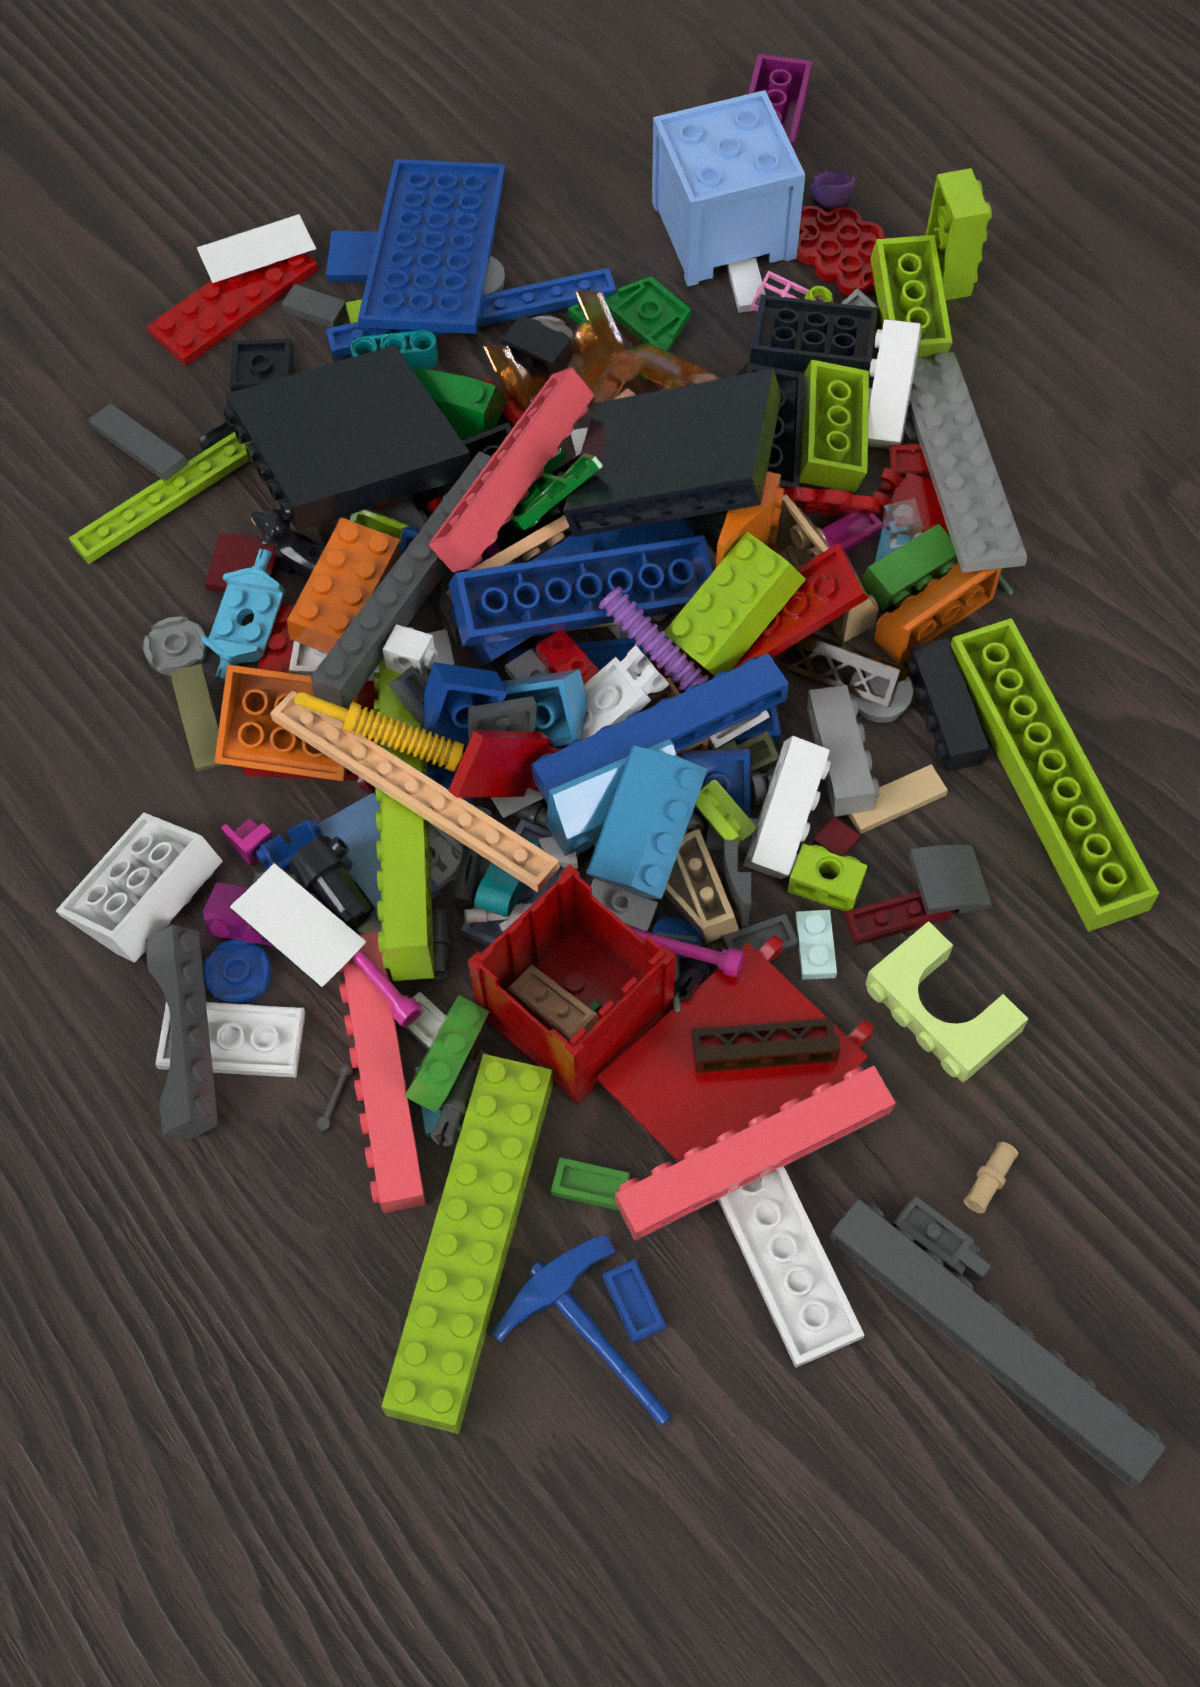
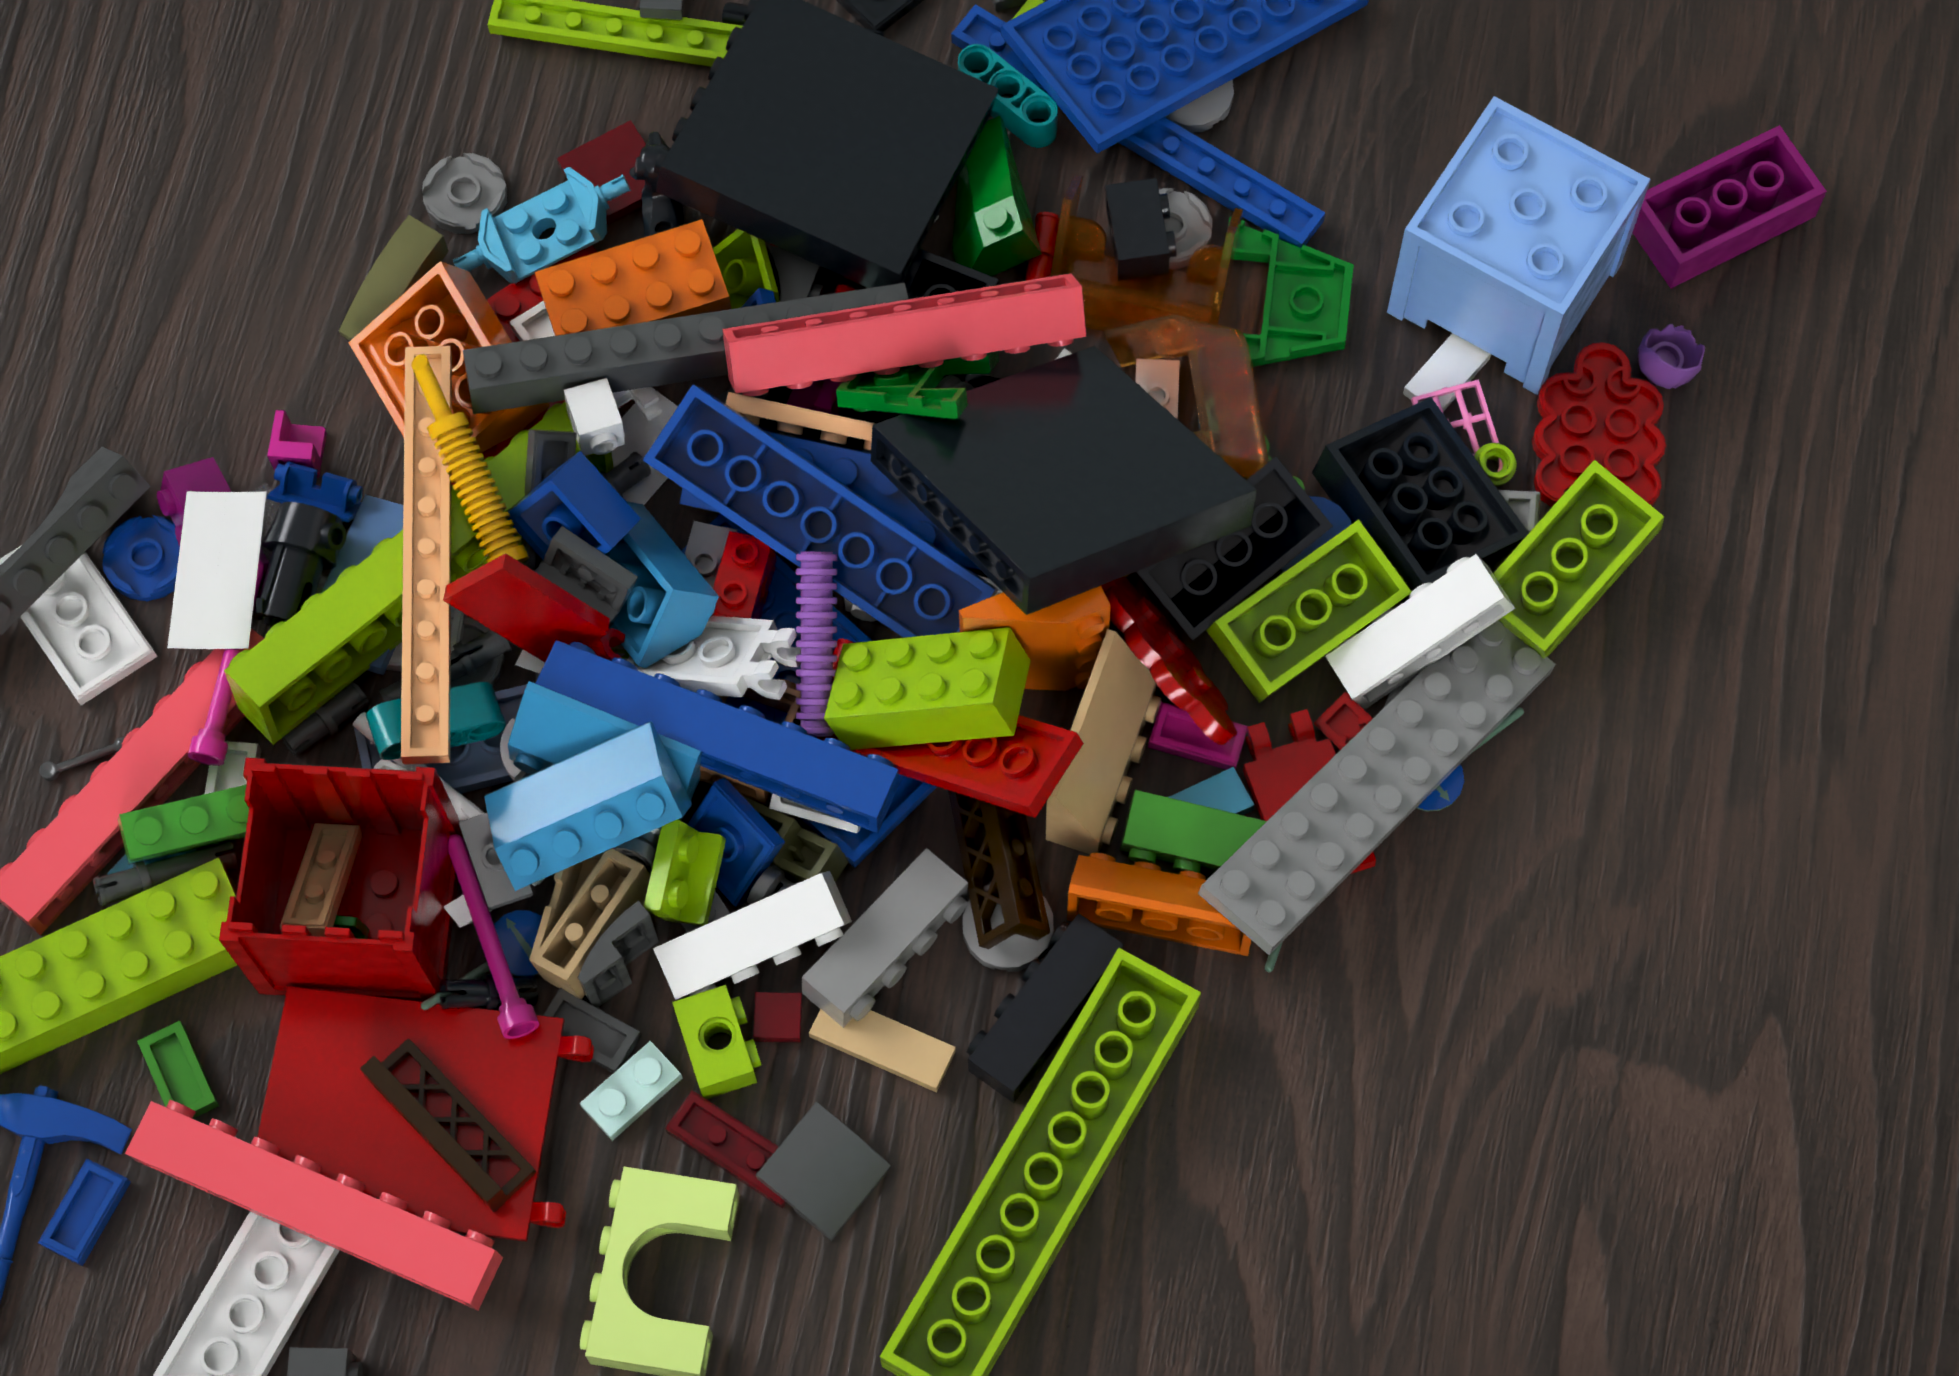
camera: 50 degrees right, 5 degrees up
white slope [56,812,223,963] -> none
clear brick [883,498,923,549] -> none
lime brick [926,168,992,301] -> none

